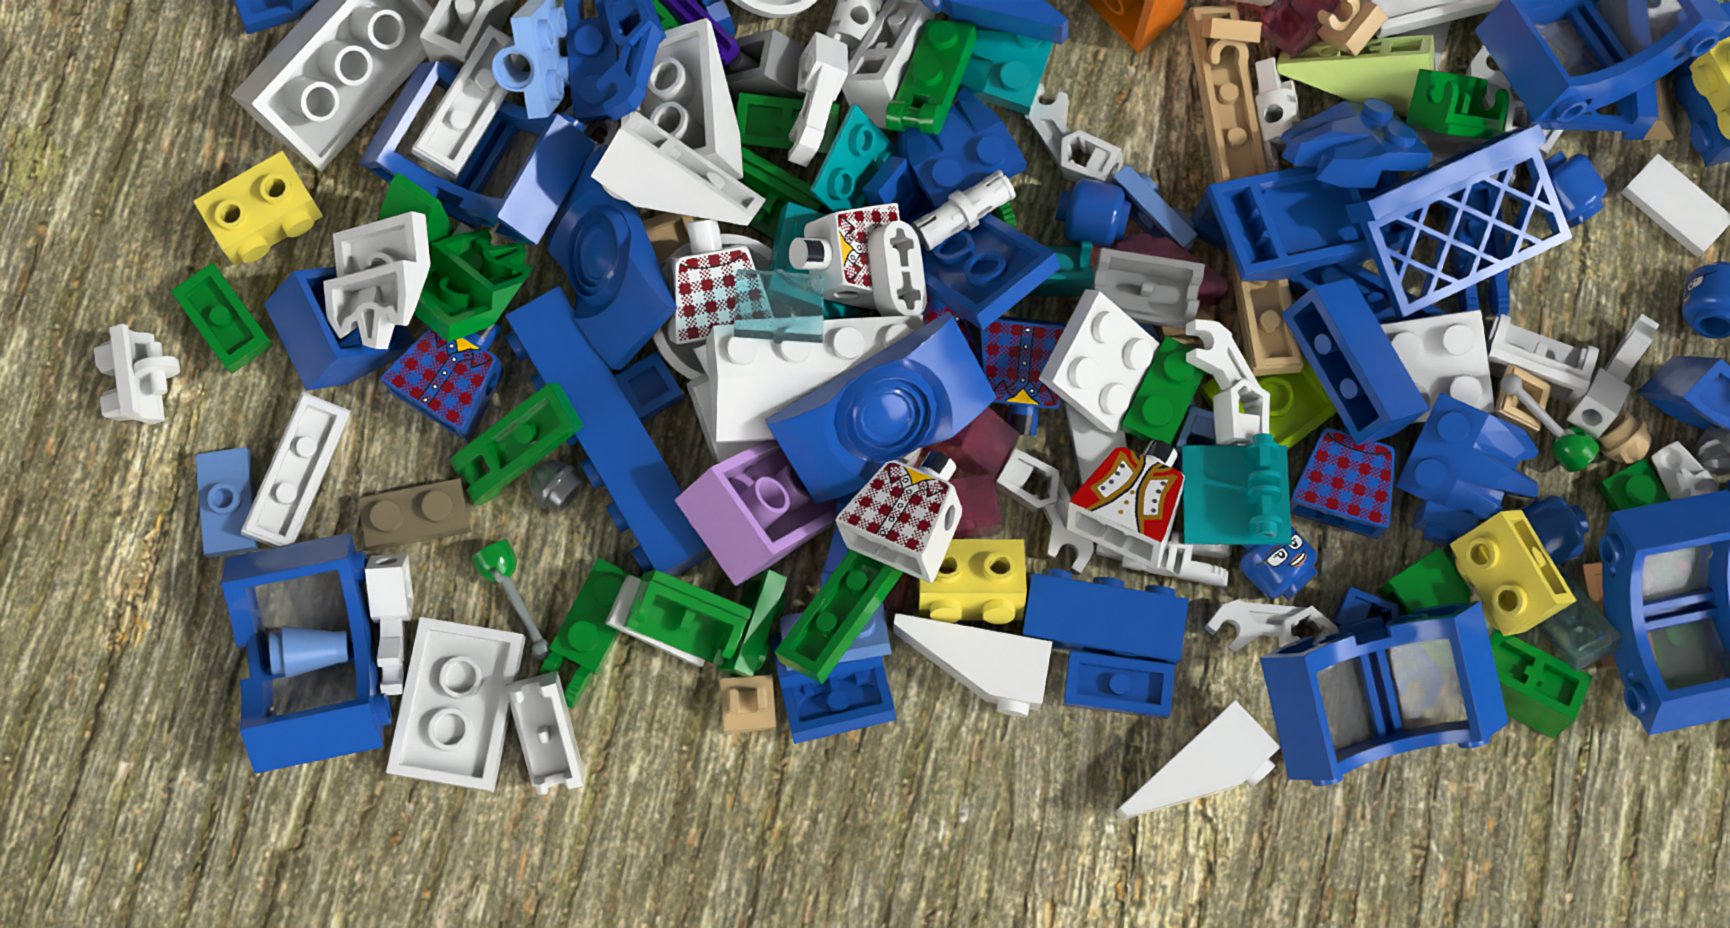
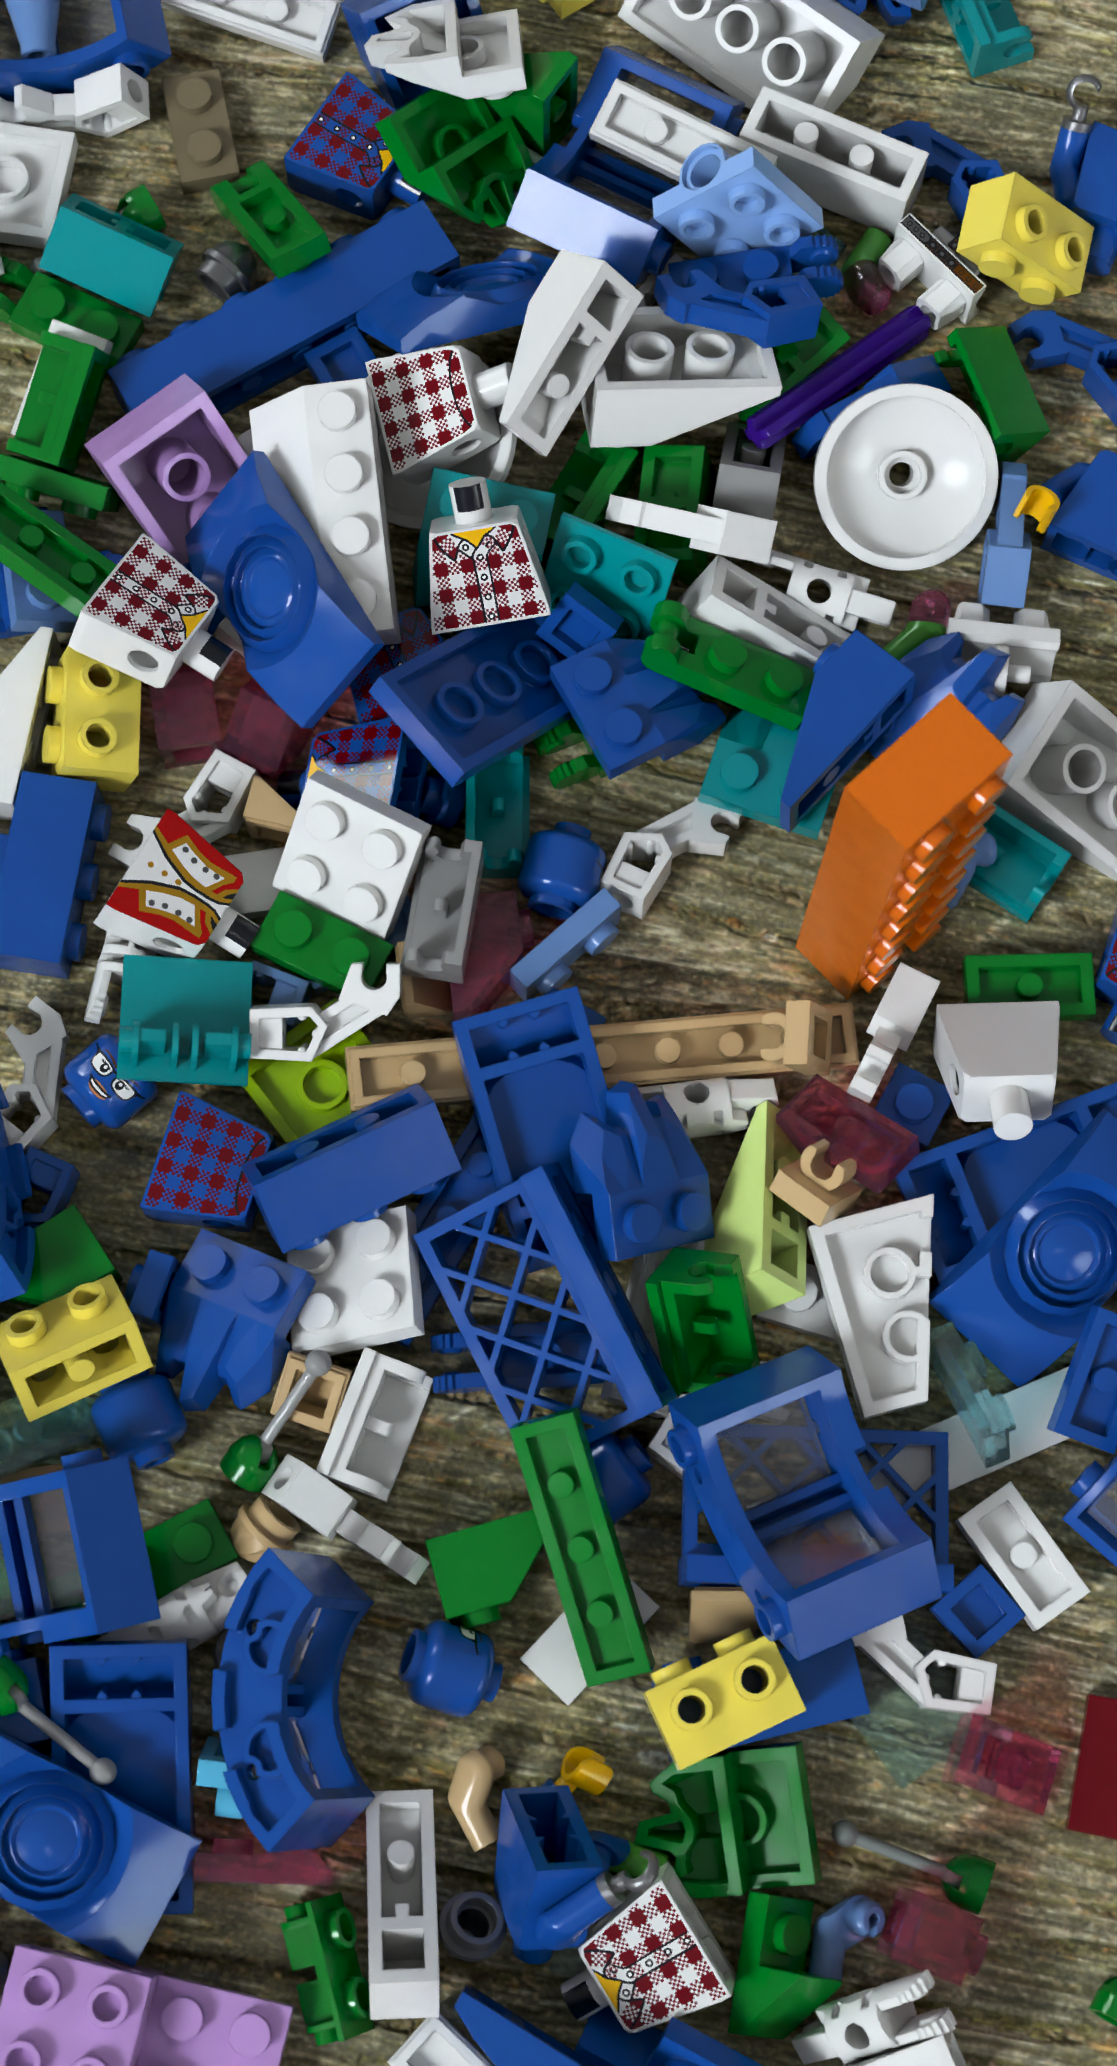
camera: 90 degrees right, 0 degrees up
clear light blue piece [733,269,823,344] -> none
white beam [867,220,927,317] -> none
white pin [911,169,1016,251] -> none
none -> teal hinge [38,193,184,318]
none -> tan slope [243,775,297,845]
none -> blue plate [419,773,466,829]
none -> green slope [425,1510,544,1629]
none -> green plate [509,1407,656,1687]

